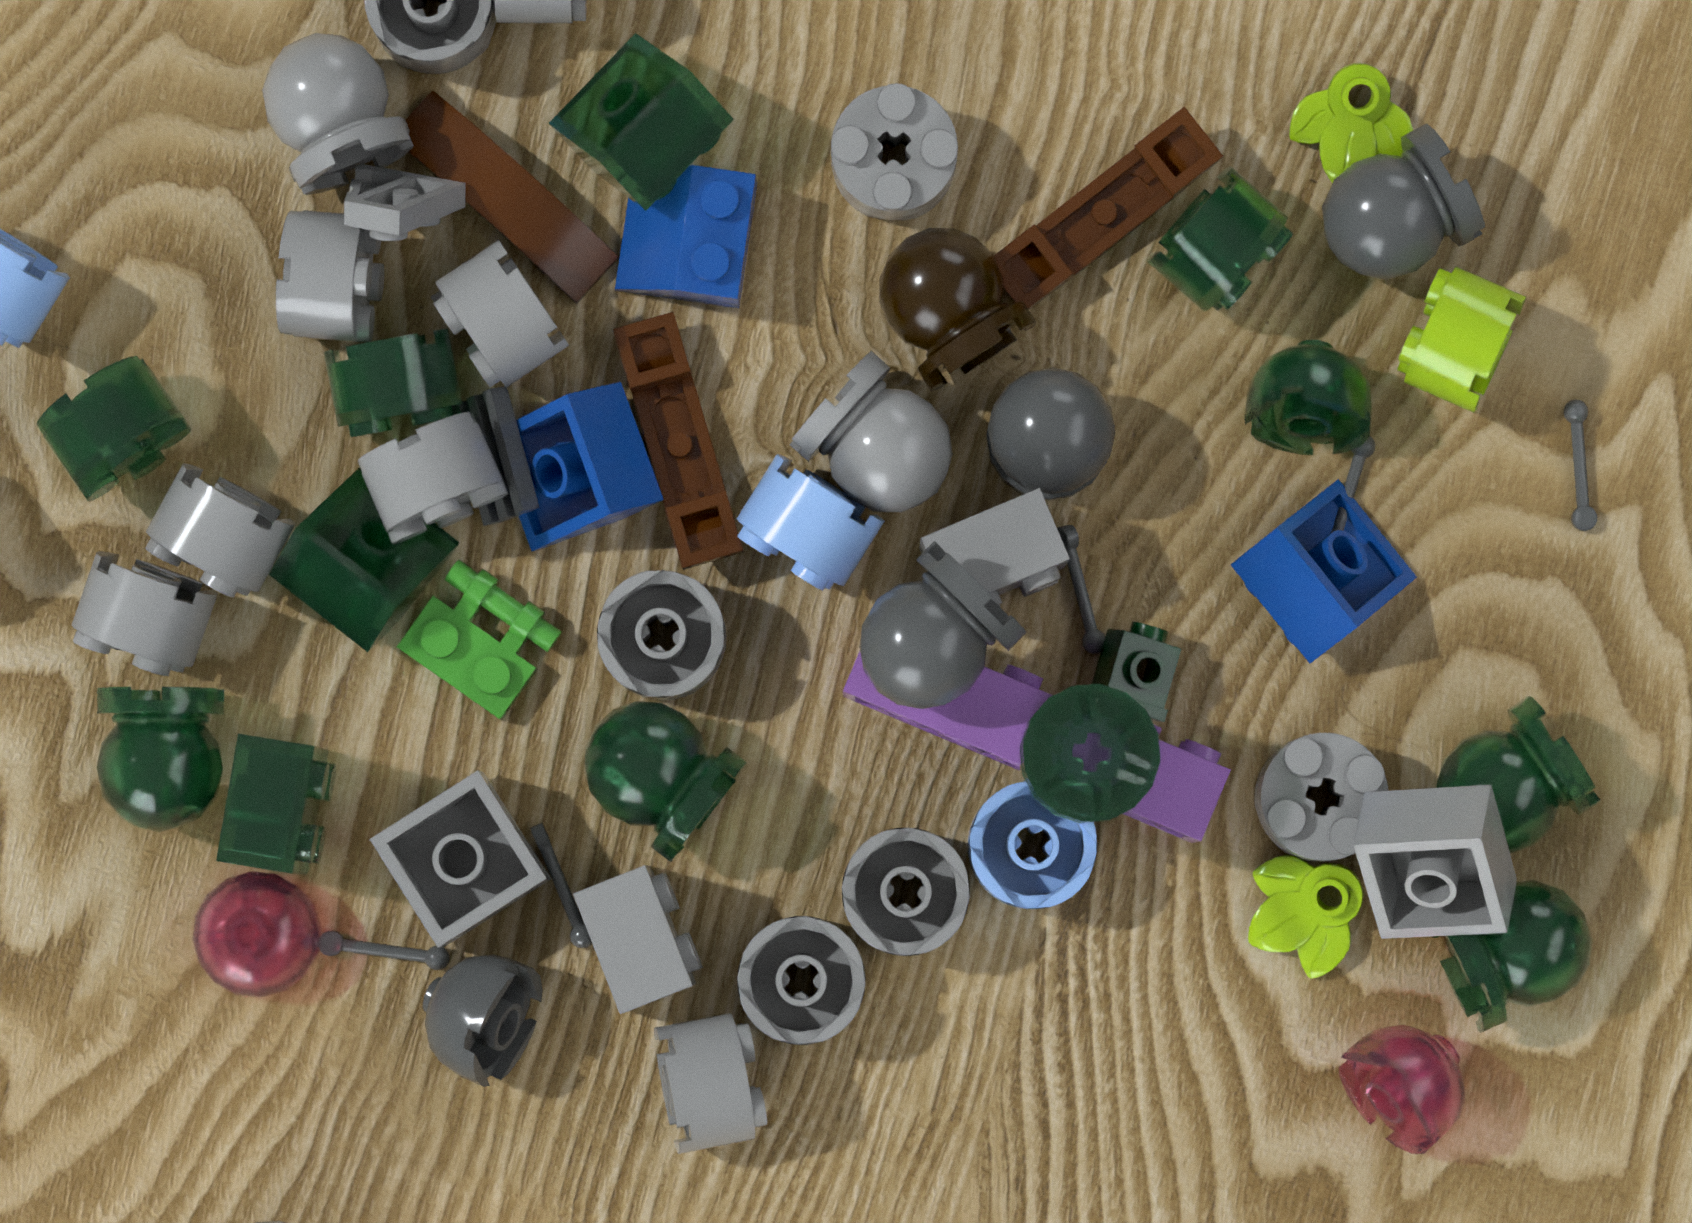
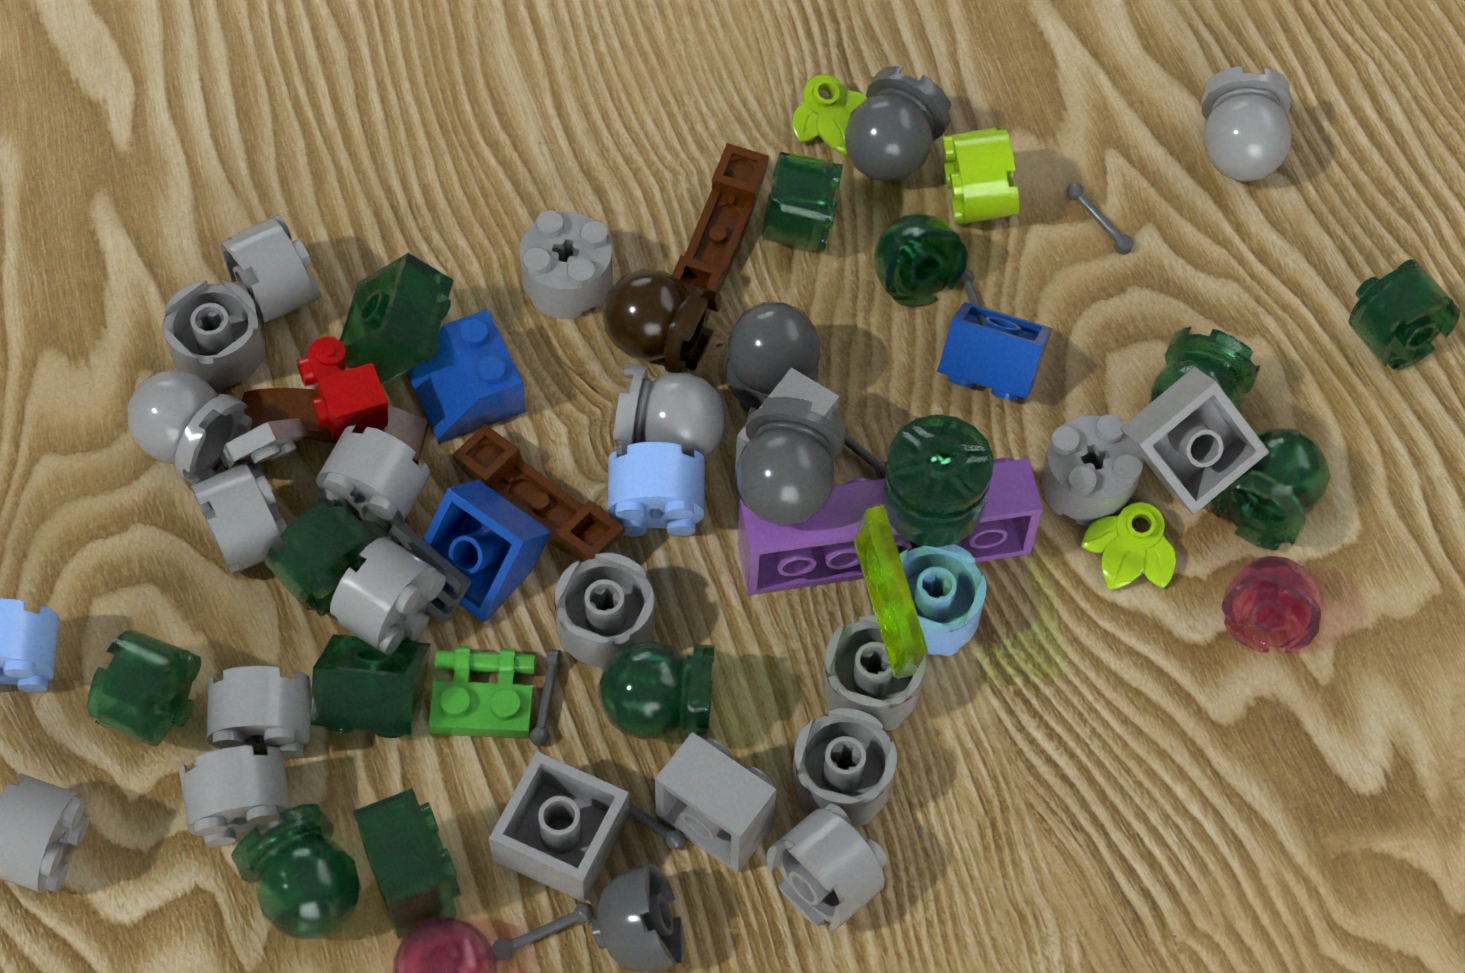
camera: 35 degrees left, 25 degrees down
none -> red brick [297,336,388,441]
none -> dark grey hinge [530,649,562,746]
none -> clear neon green tile [853,505,928,679]

